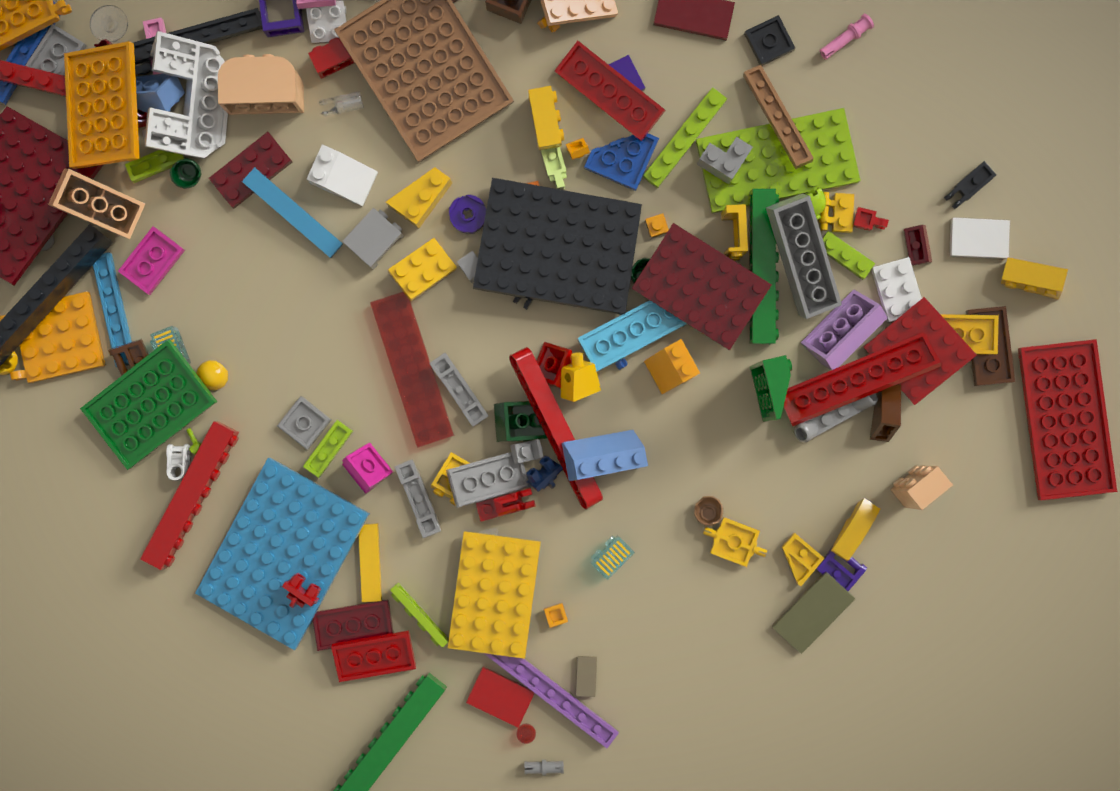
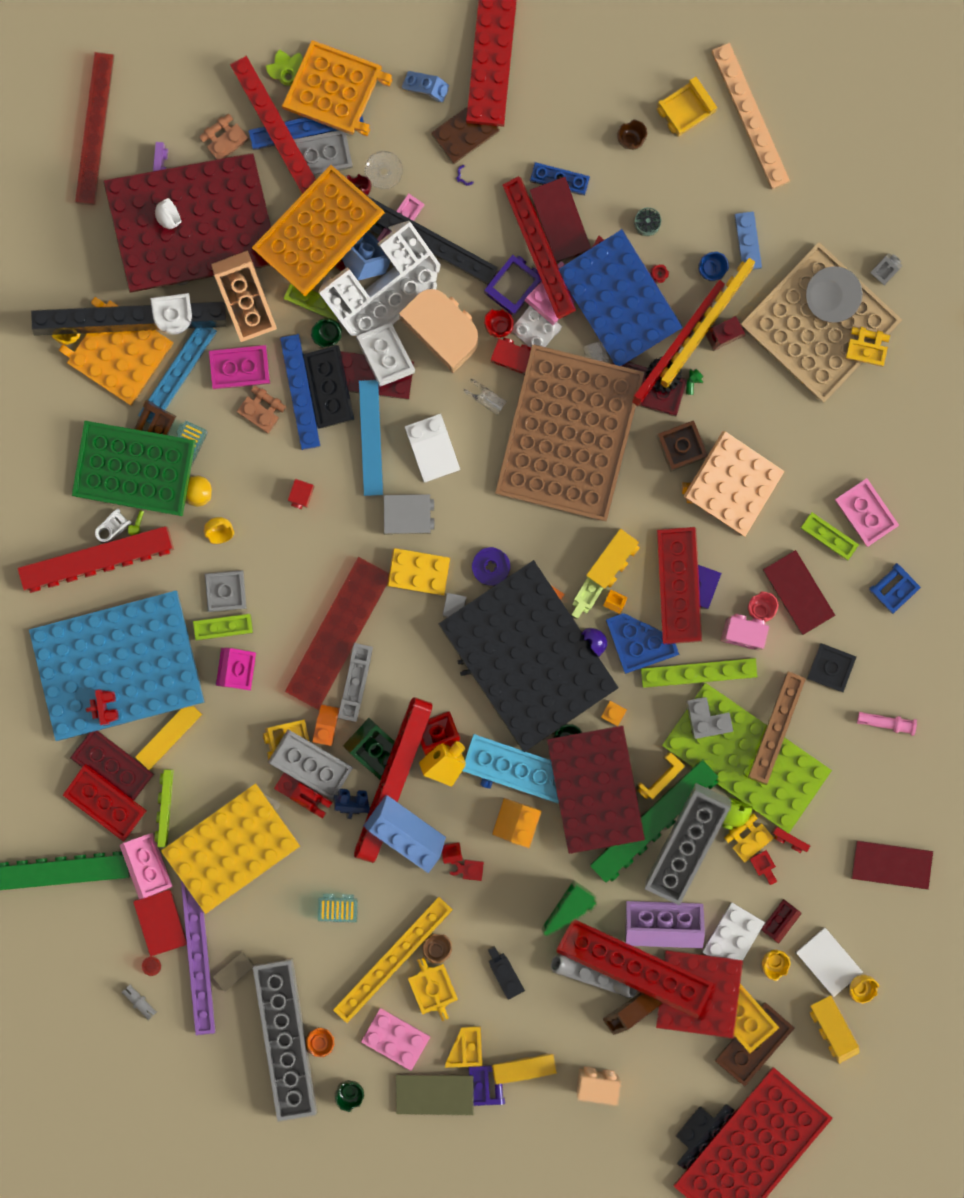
camera: 45 degrees right, 0 degrees up
yellow wedge [386,167,452,228] -> none
light grey slope [395,459,441,538] -> none
light grey bracket [510,439,543,464] -> none
light orange plate [544,603,568,628] -> none
lime plate [822,231,875,280] -> none
black hinge [944,161,997,210] -> none
none -> bright pink plate [120,833,173,900]
none -> white tile [150,293,192,335]
none -> yellow hair [203,517,234,544]
none -> nougat plate [237,386,286,434]
none -> light grey brick [253,958,317,1122]
none -> blue plate [280,334,321,450]
none -> red brick [288,479,315,510]
none -> black tile [303,345,355,429]
none -> orange hair [305,1028,334,1058]
none -> orange slope [313,705,340,746]
none -> yellow plate [333,897,453,1023]
none -> dark green hair [335,1080,365,1112]
none -> white plate [356,323,415,386]
none -> bright pink plate [361,1008,431,1071]
none -> red plate [442,842,463,864]
none -> red plate [450,859,484,881]
none -> red hair [484,309,514,338]
none -> black hinge [488,946,525,1000]
none -> dark purple hair [581,628,608,657]
none -> black bracket [676,1104,734,1169]
none -> bright pink brick [721,614,769,651]
none -> coral hair [748,591,779,622]
none -> yellow hair [761,949,791,981]
none -> red plate [771,826,810,854]
none -> yellow hair [849,974,880,1004]
none -> dark red tile [851,841,934,890]

